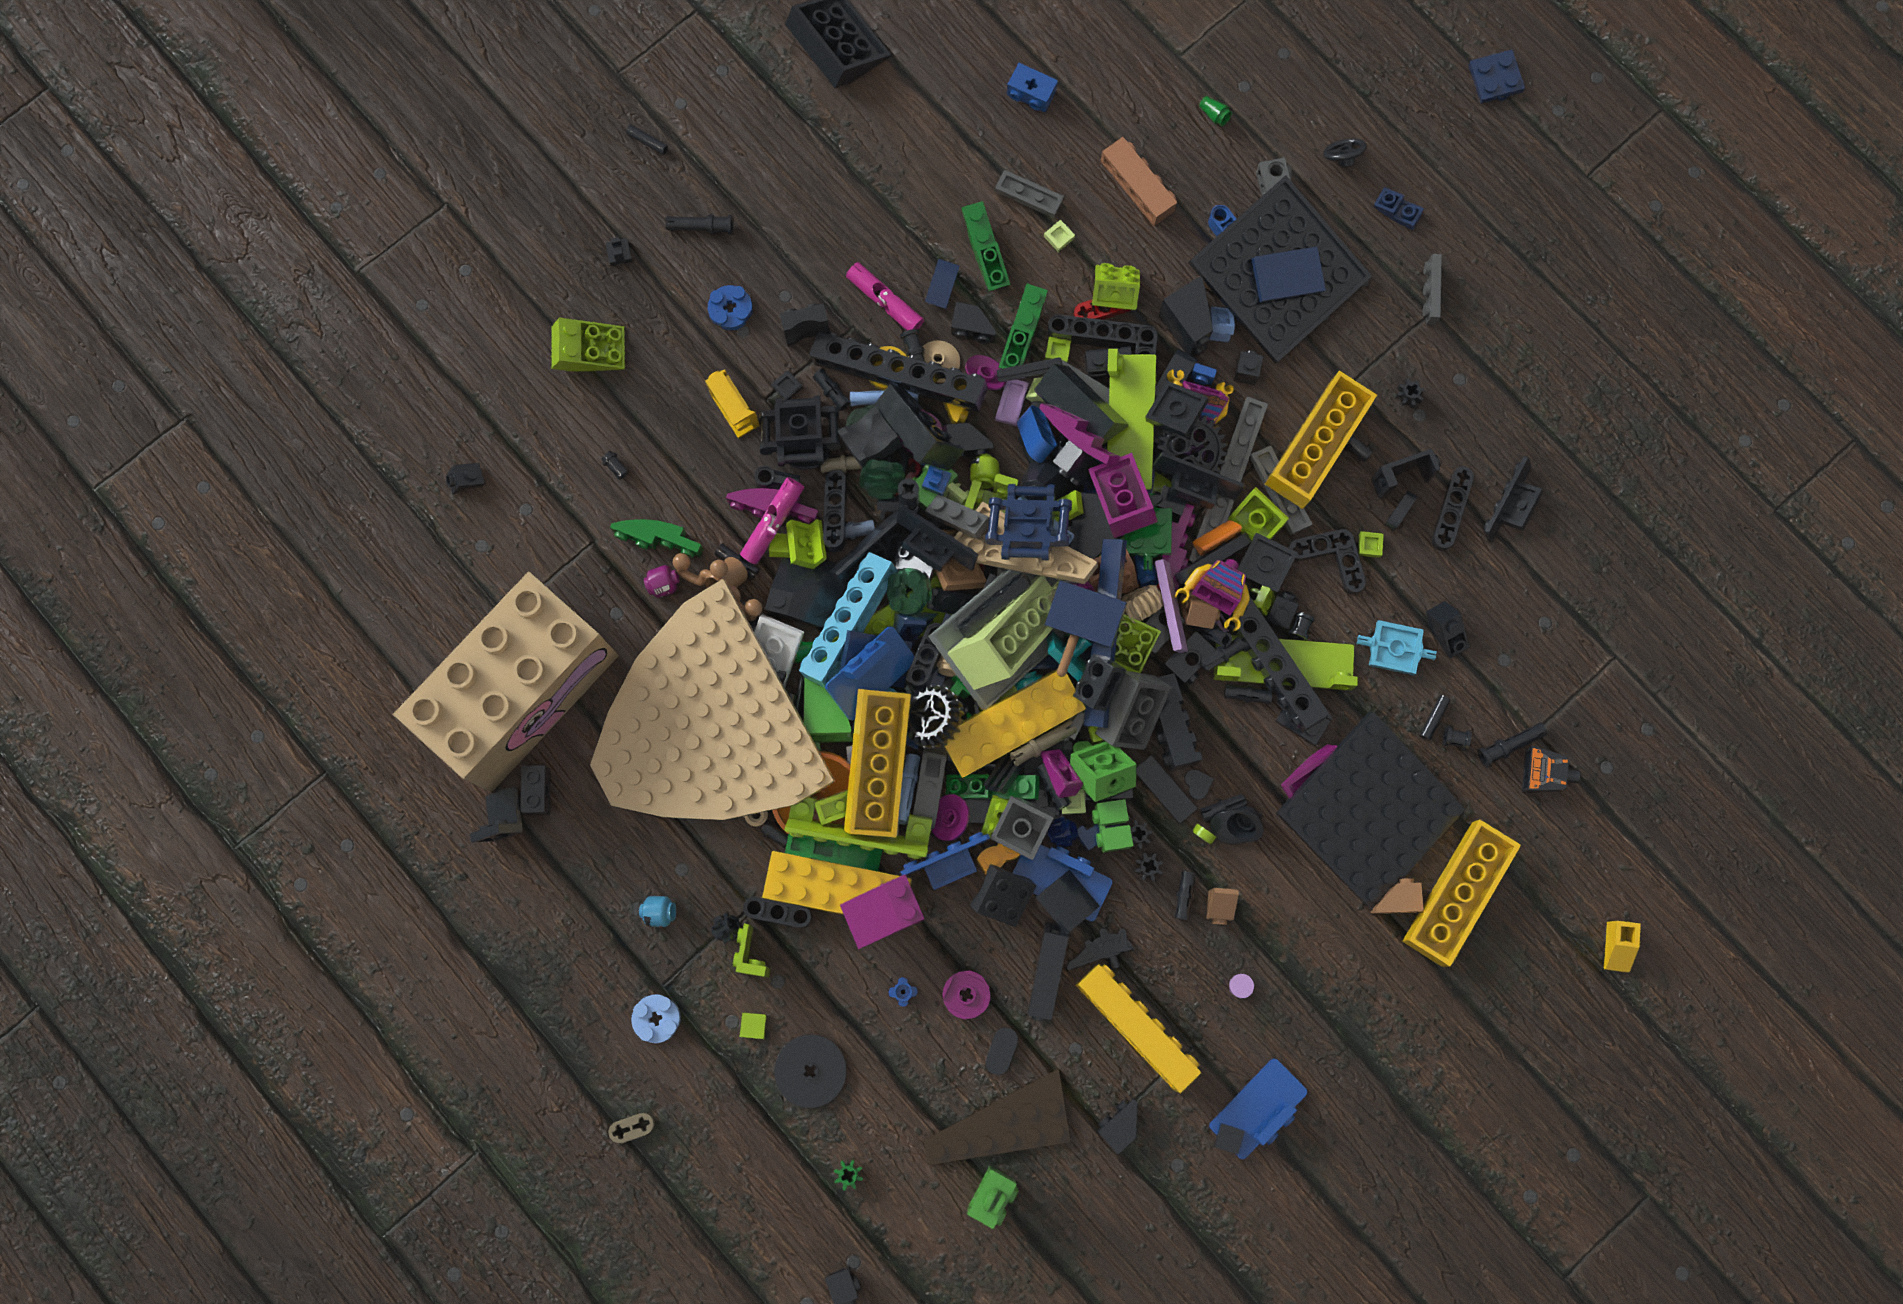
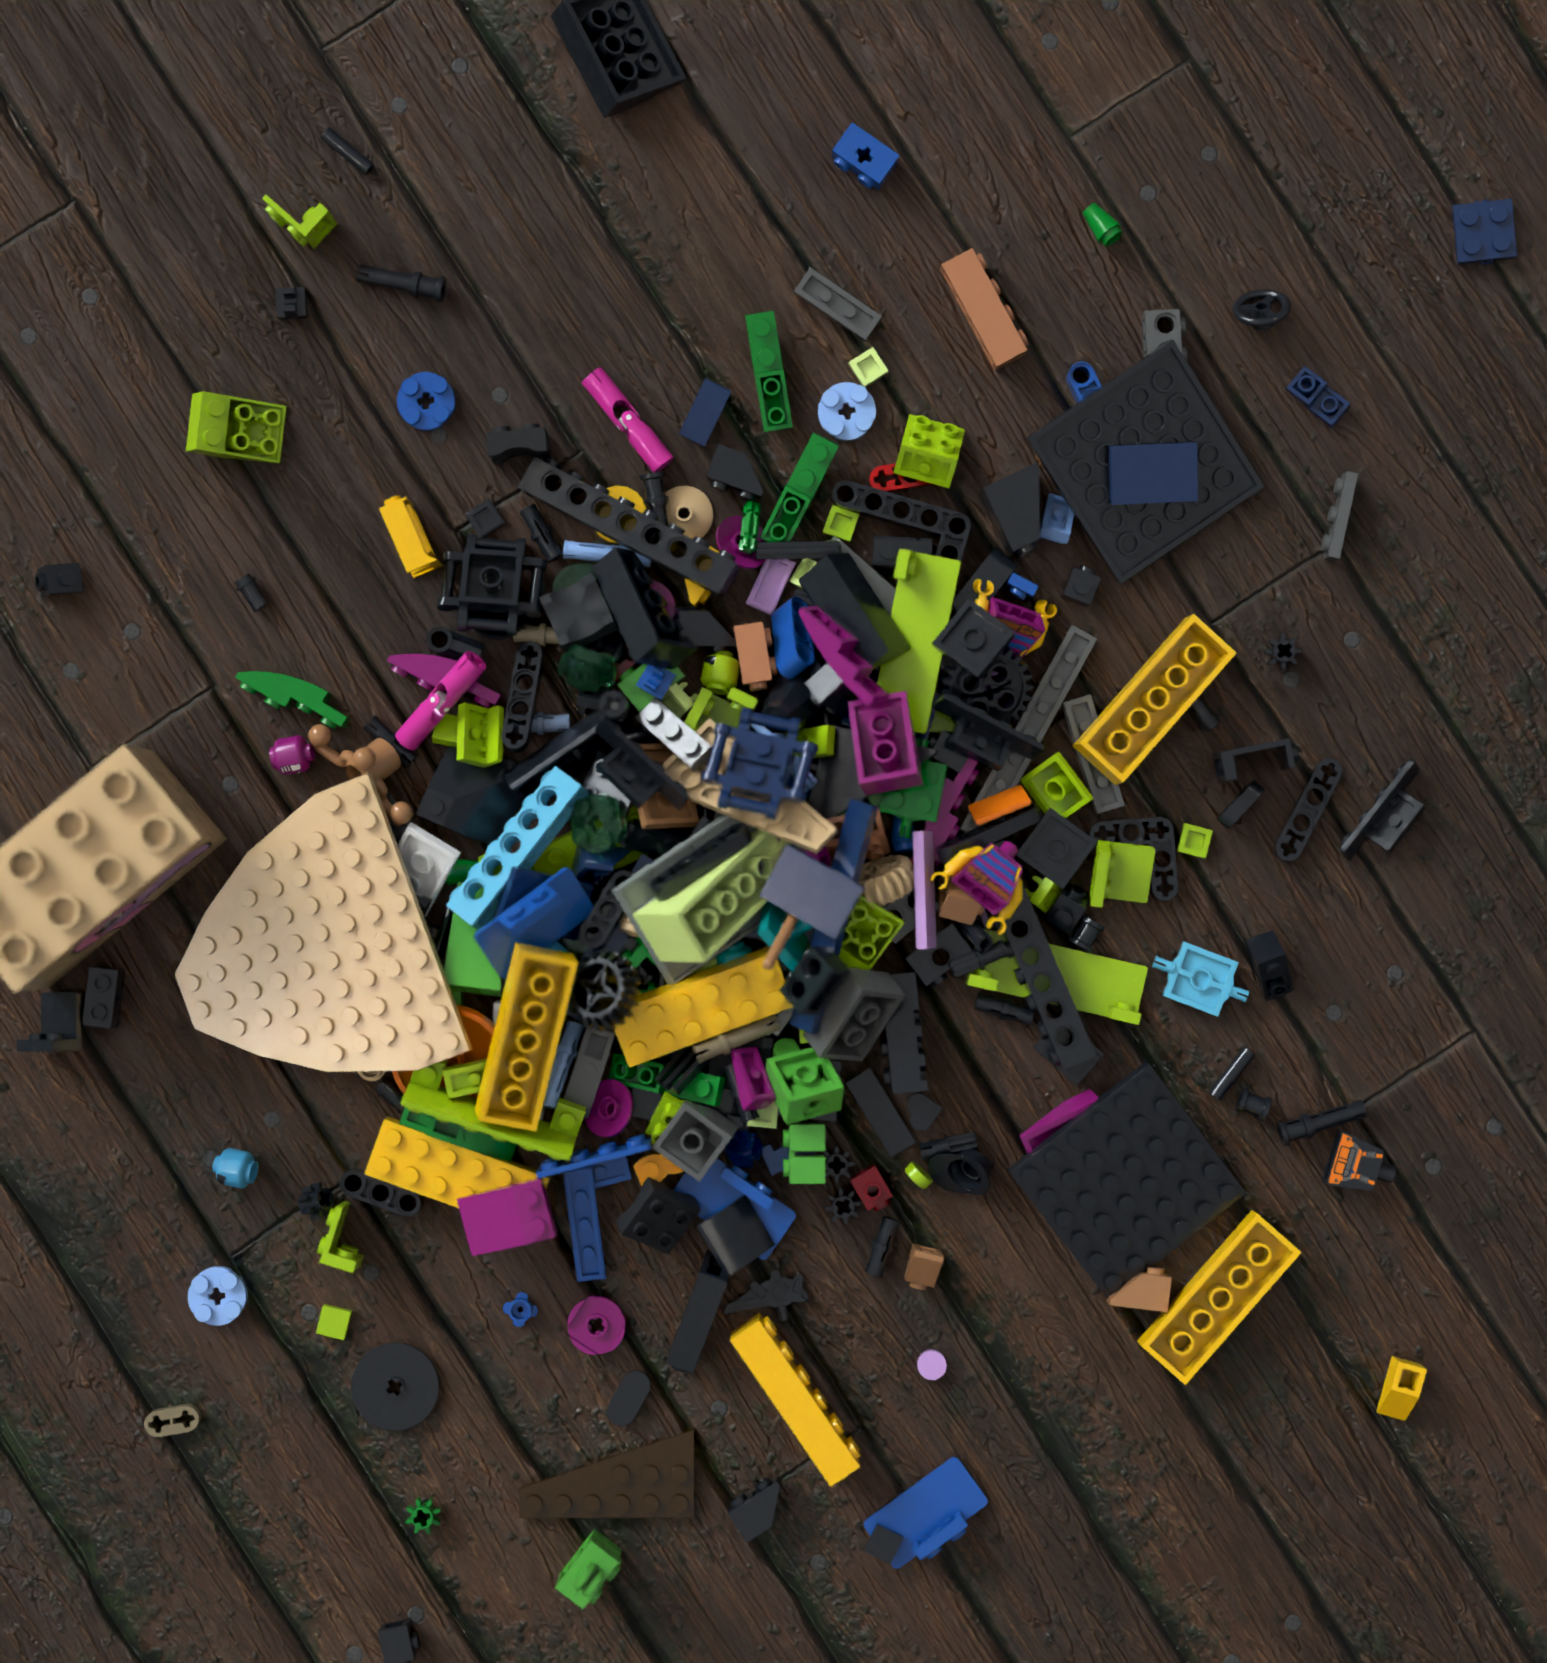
camera: 10 degrees right, 10 degrees up
none -> lime bracket [262,195,337,249]
none -> blue tile [563,1165,606,1282]
none -> nougat brick [734,621,777,692]
none -> green axle [739,500,761,555]
none -> light blue plate [818,382,876,442]
none -> dark red brick [849,1164,893,1212]
none -> lime bracket [1089,840,1155,908]

